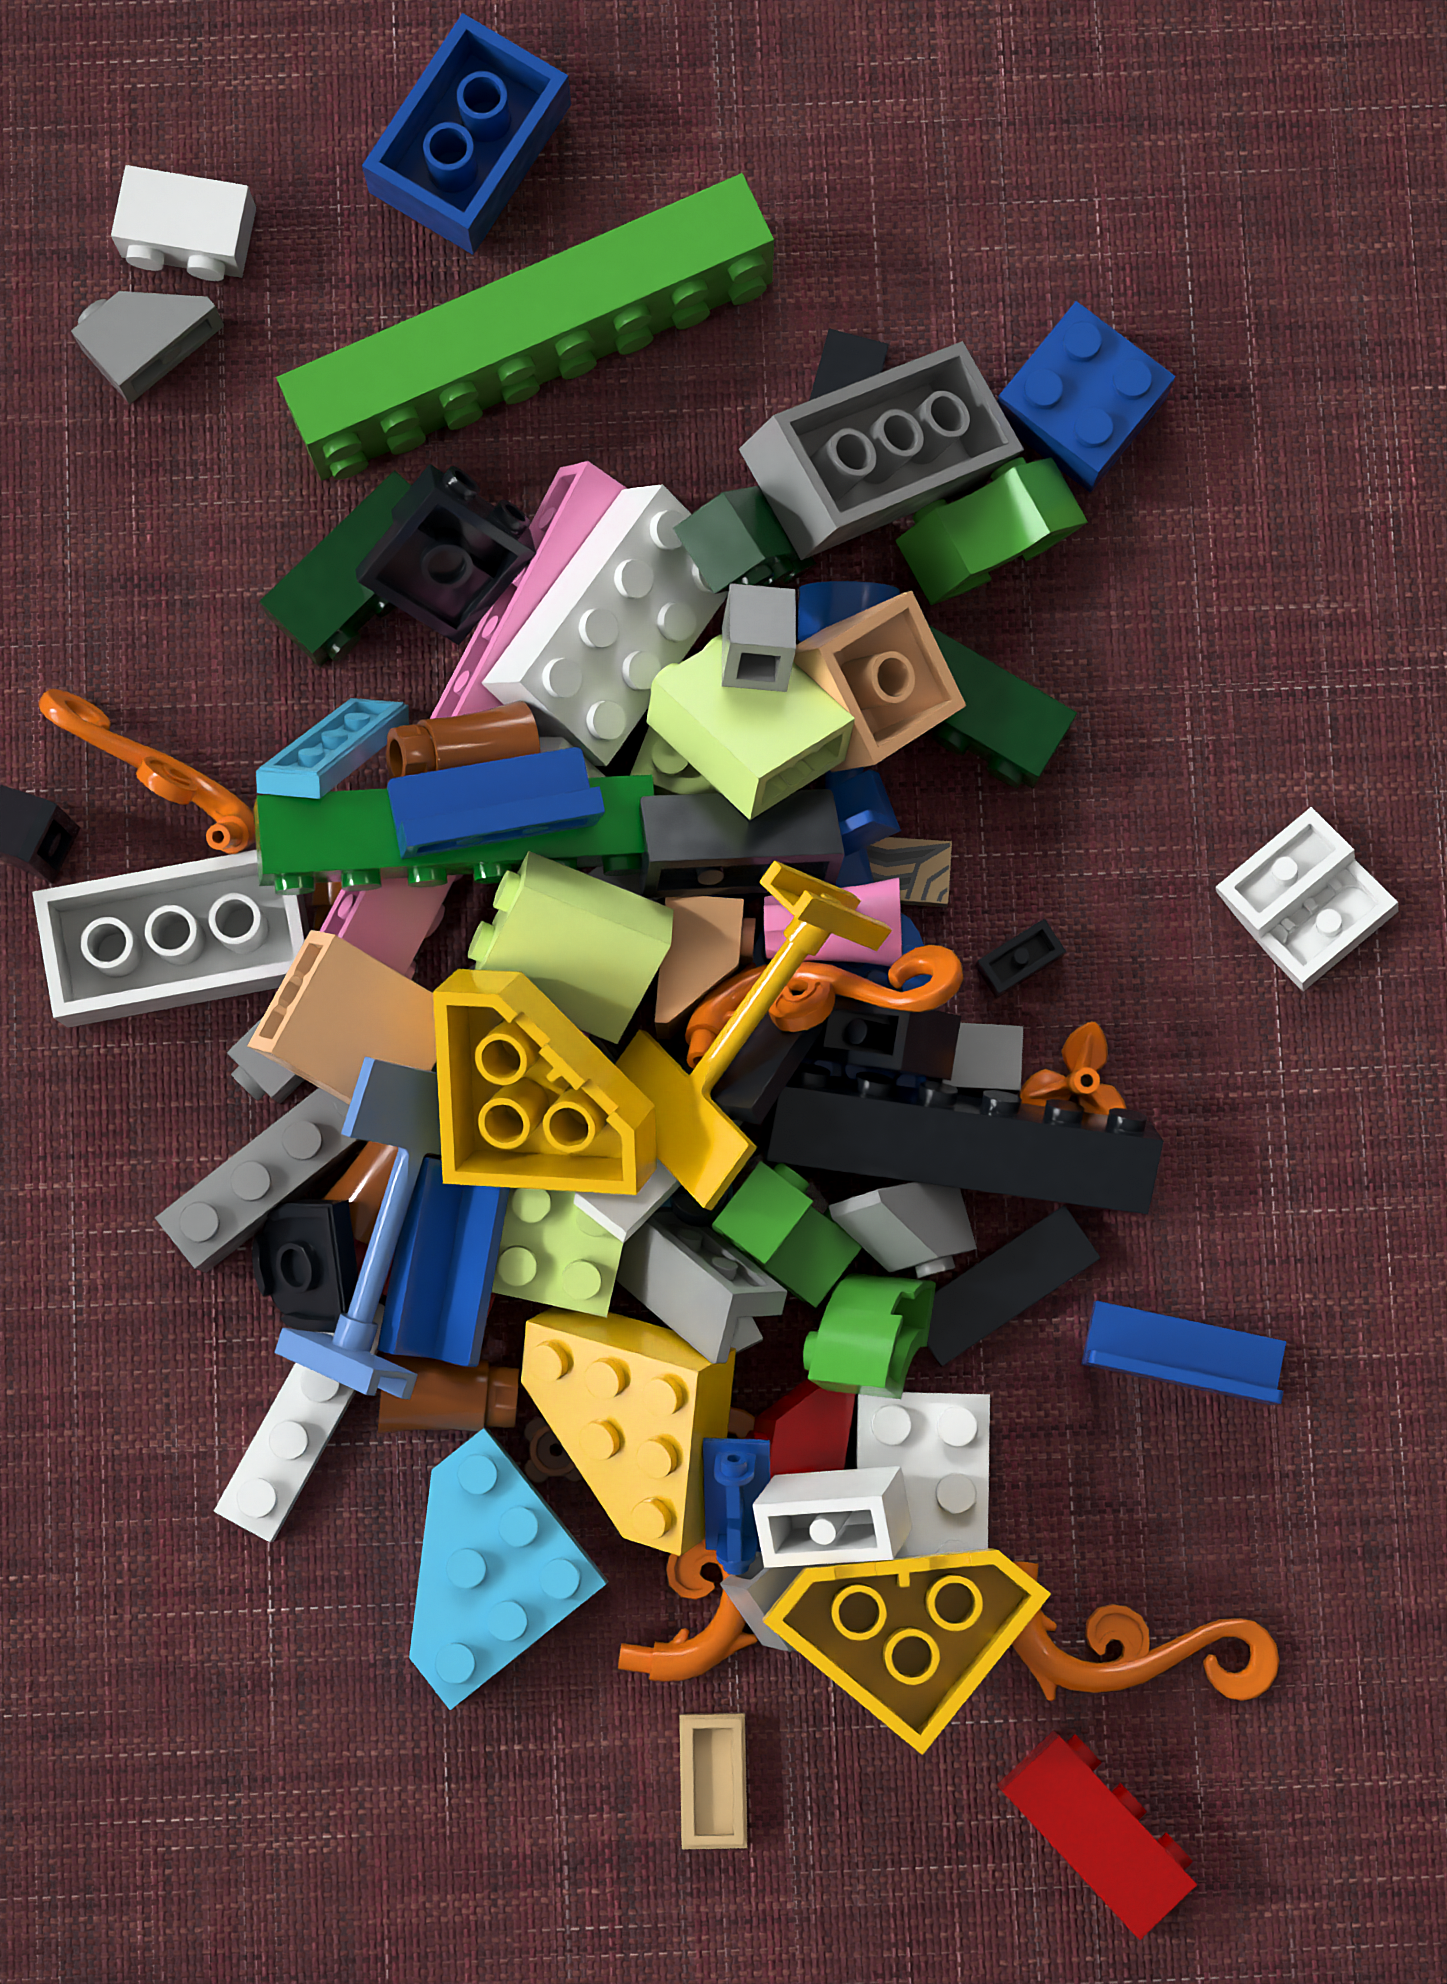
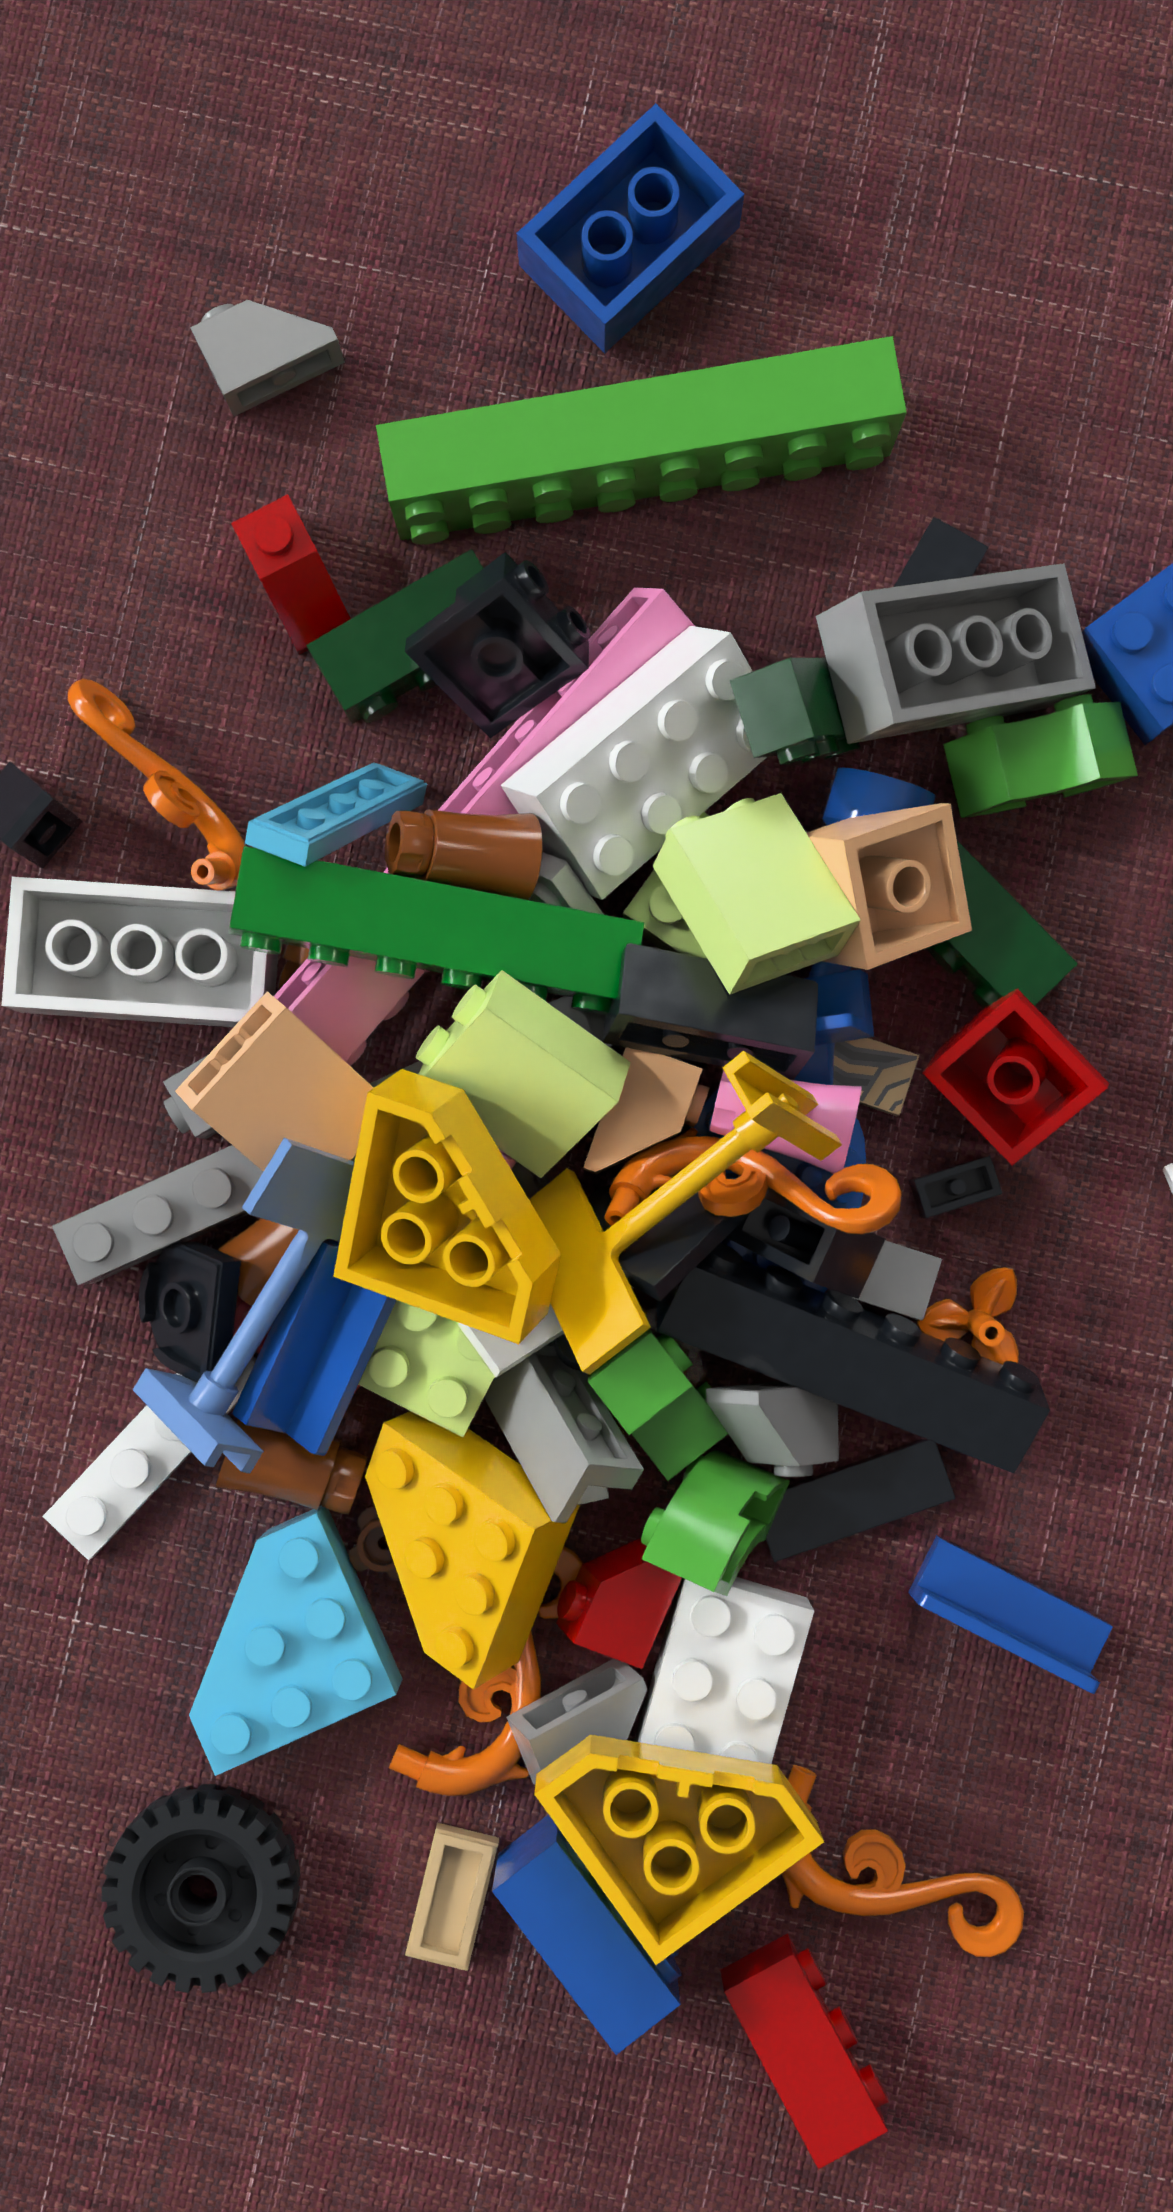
camera: 20 degrees right, 5 degrees up
white brick [111,165,256,281] -> none
blue panel [387,747,605,859] -> none
blue hinge [703,1438,771,1575] -> none
light grey brick [722,583,796,692] -> none
white brick [753,1466,912,1568] -> none
none -> black wheel [101,1784,301,1993]
none -> red slope [231,494,351,655]
none -> blue brick [492,1814,682,2055]
none -> red slope [922,988,1110,1166]

